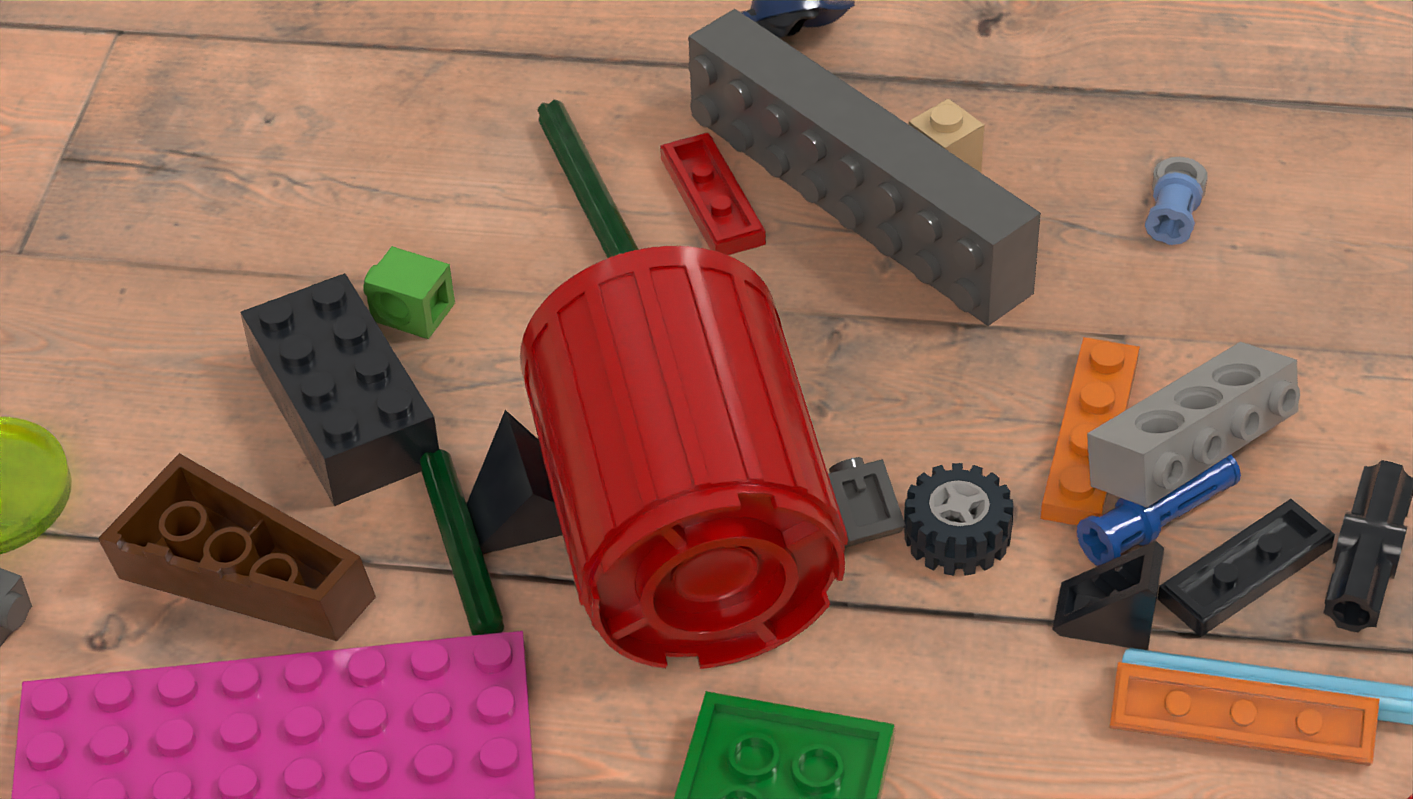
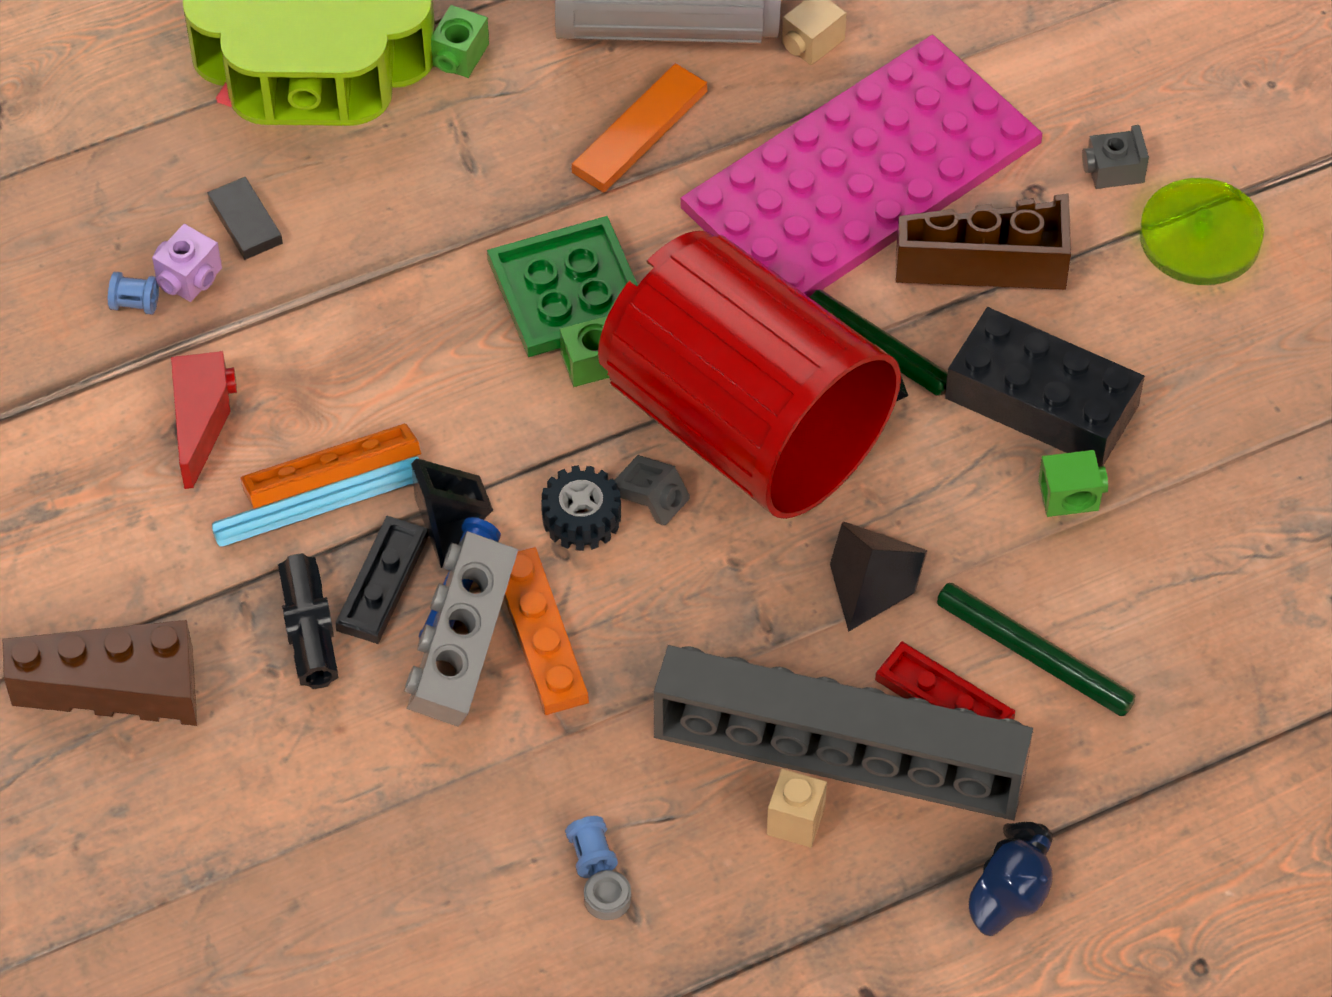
camera: 145 degrees right, 10 degrees up
none -> bright green brick [560,316,609,387]

